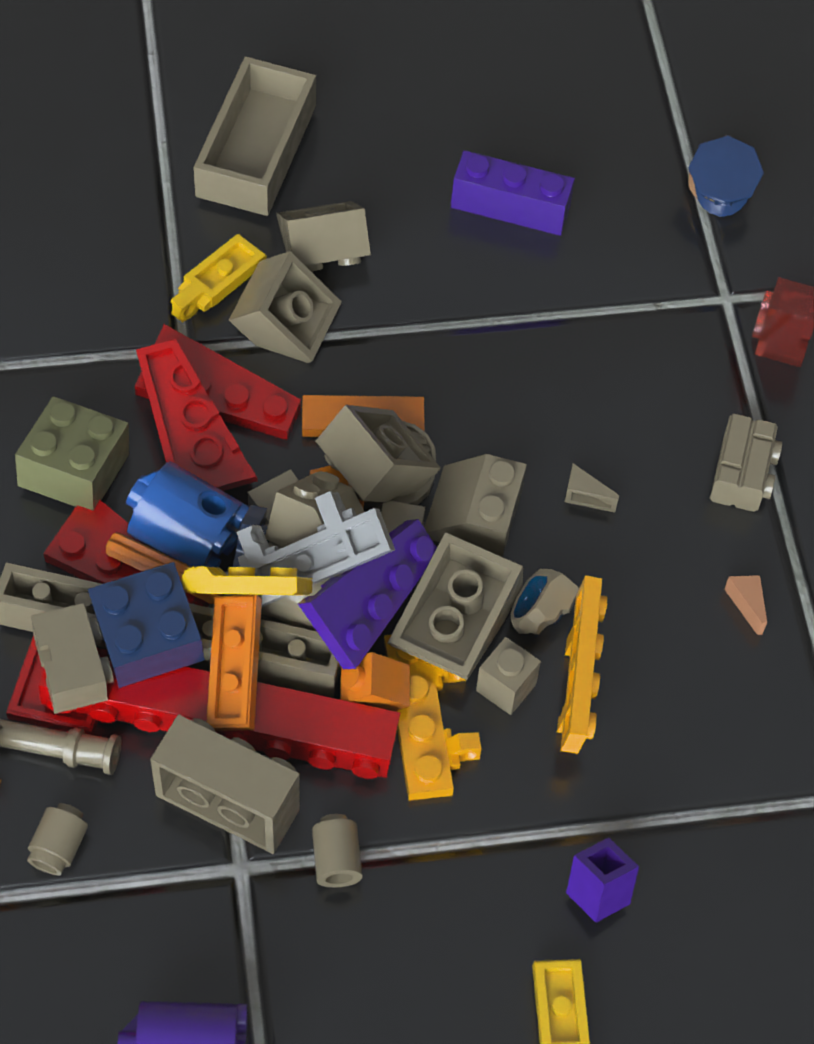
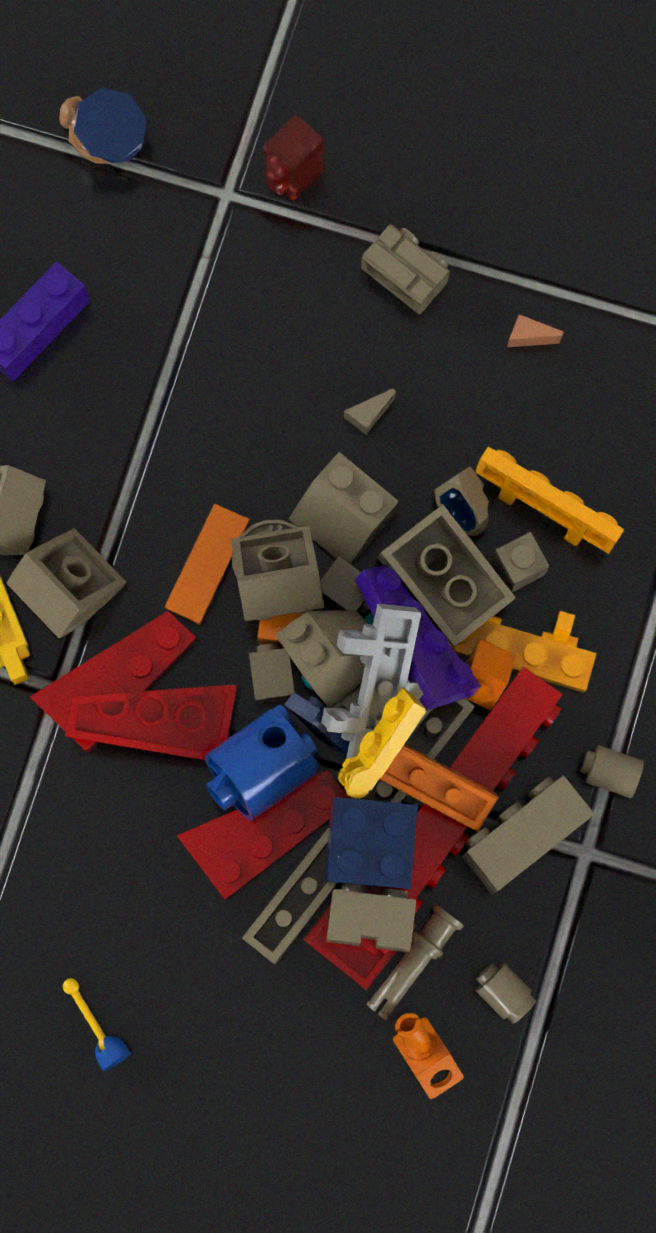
camera: 60 degrees left, 20 degrees up
olive brick [15,396,129,511] -> none
orange axle [106,532,222,604] -> none

